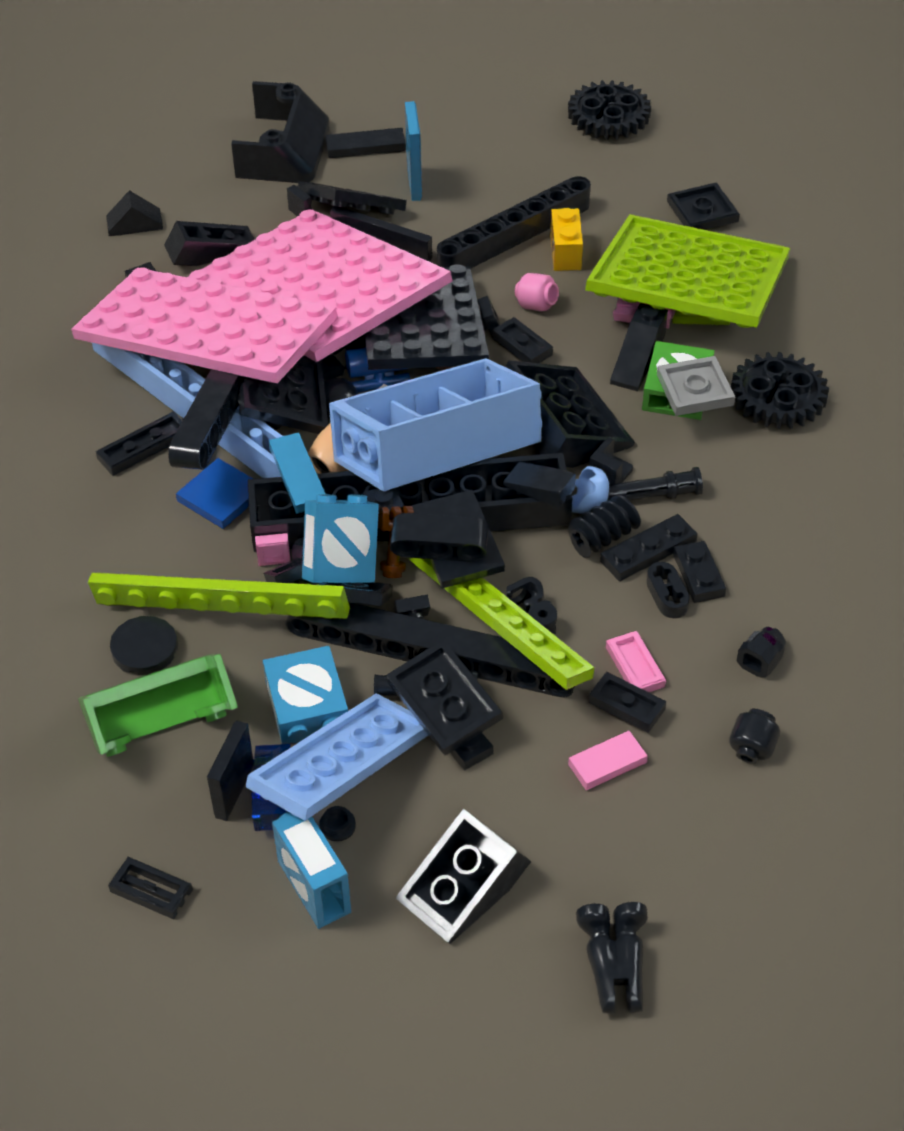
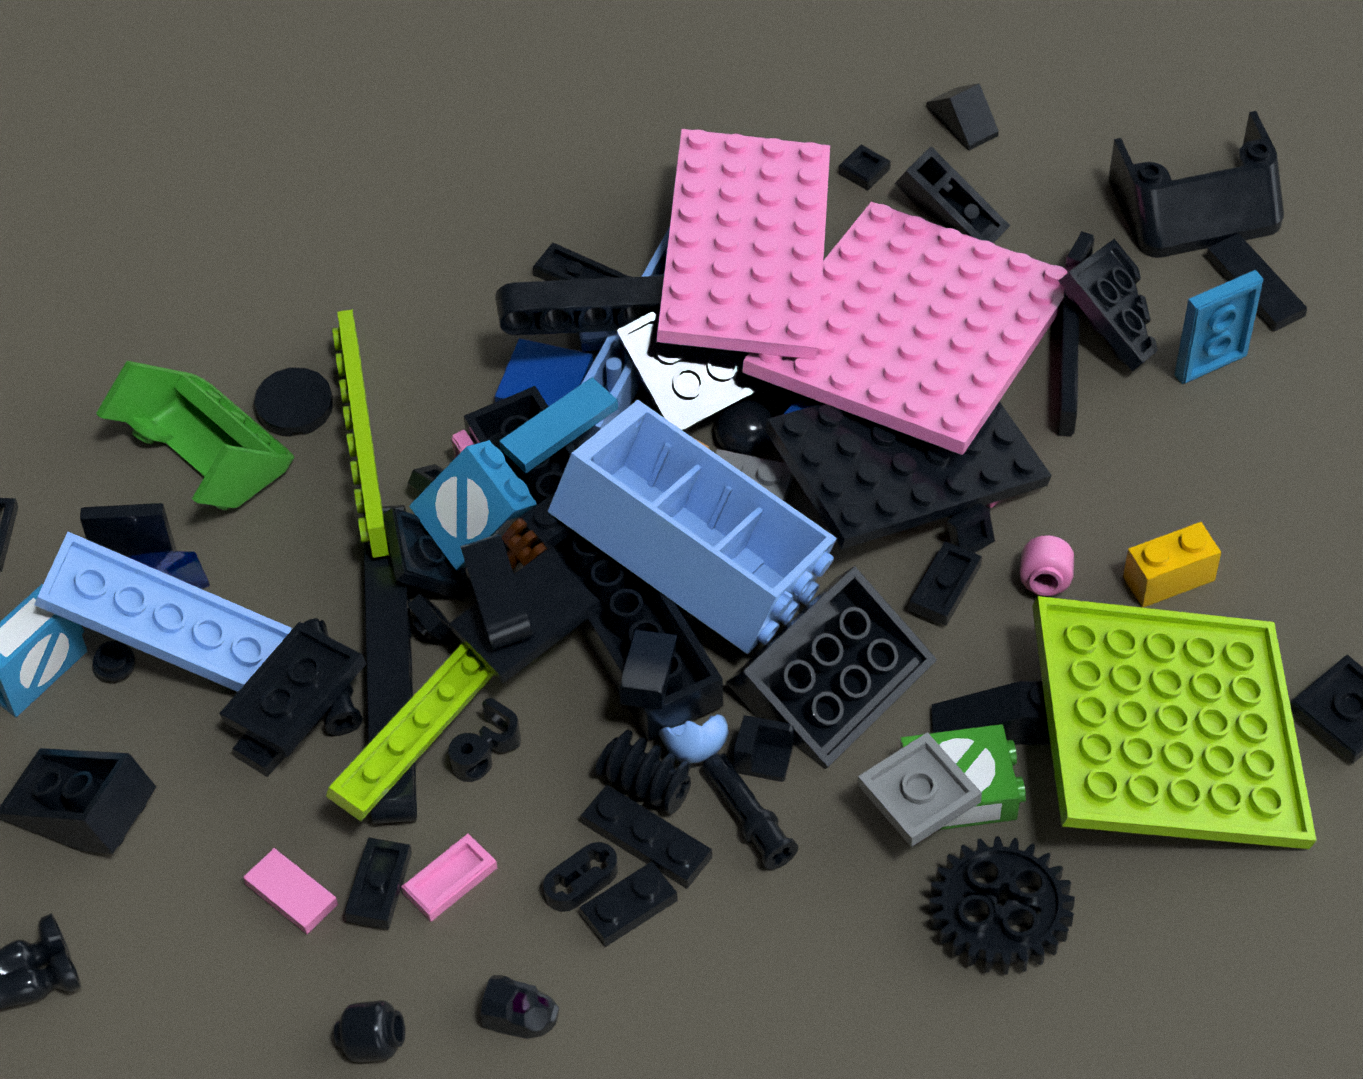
camera: 70 degrees right, 5 degrees up
dark azure brick [262,646,348,745] -> none
black beam [437,176,591,268] -> none

